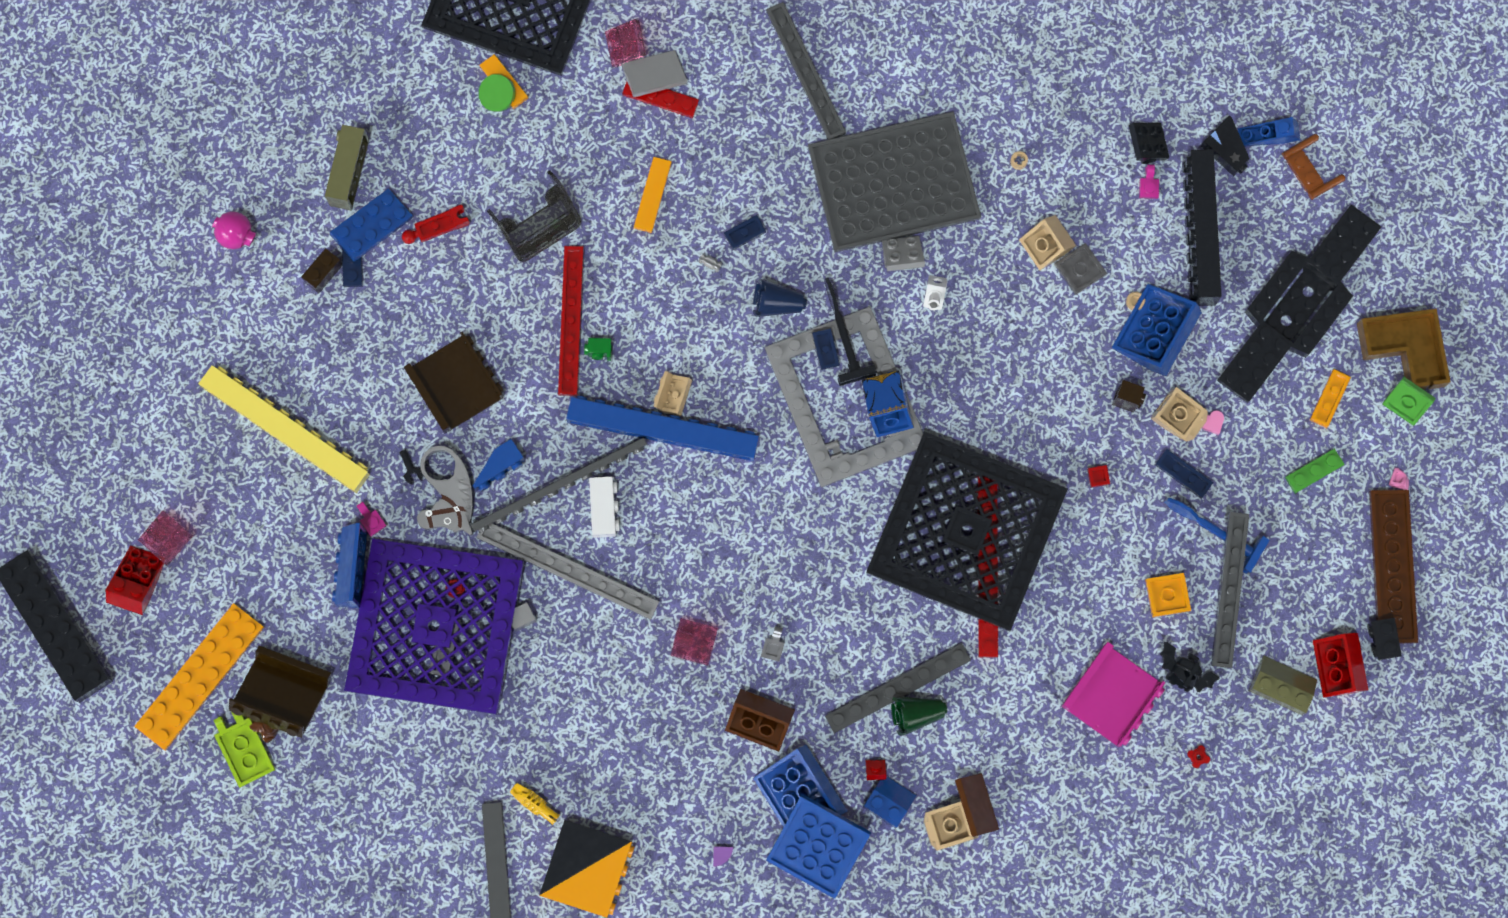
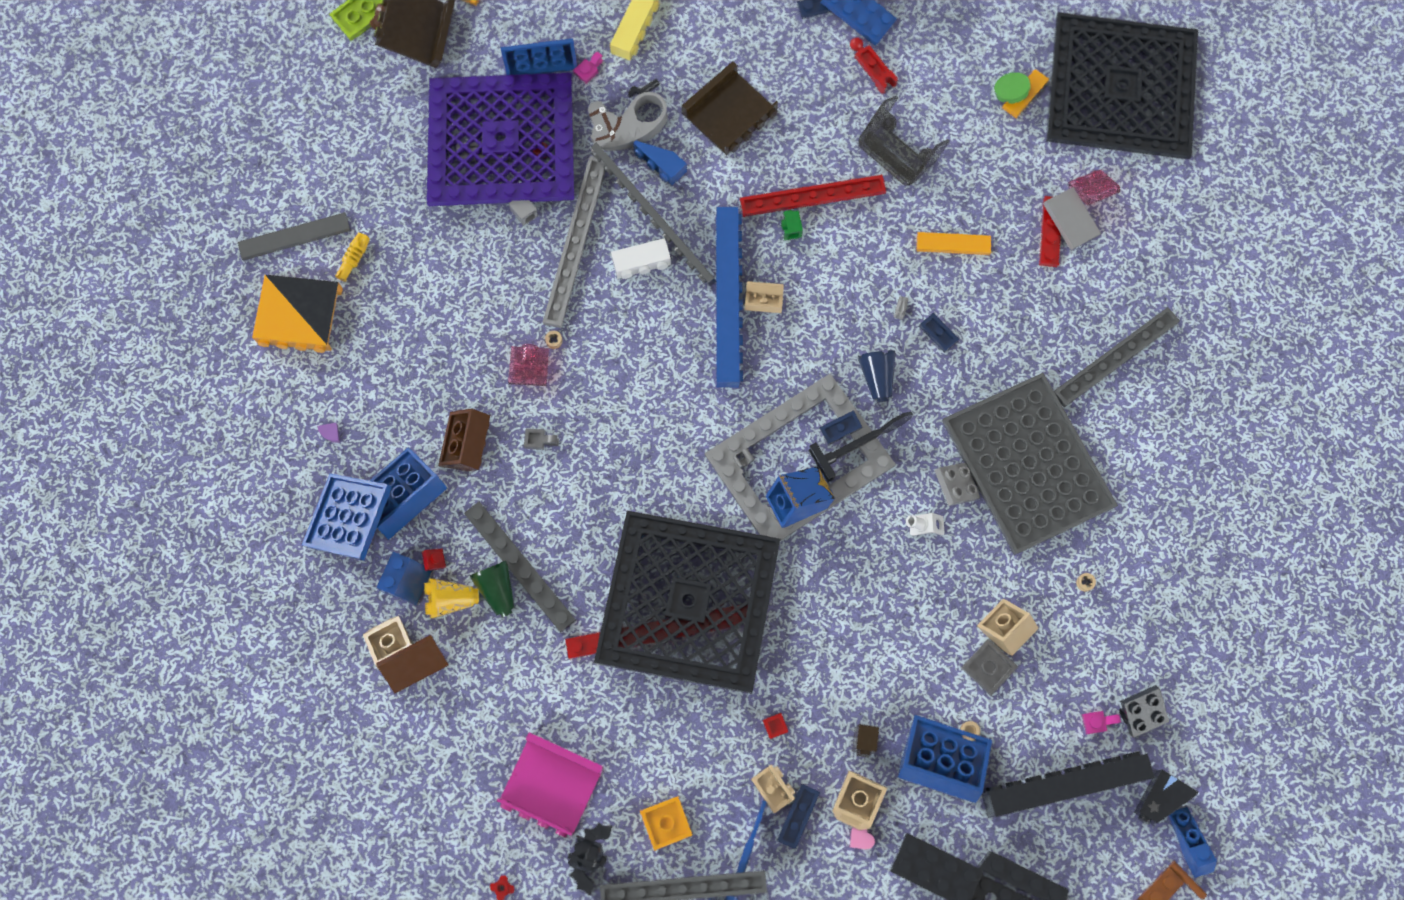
camera: 80 degrees right, 5 degrees down
none -> yellow cone [424,578,479,618]
none -> tan bush [545,331,563,349]
none -> tan bracket [751,764,796,814]

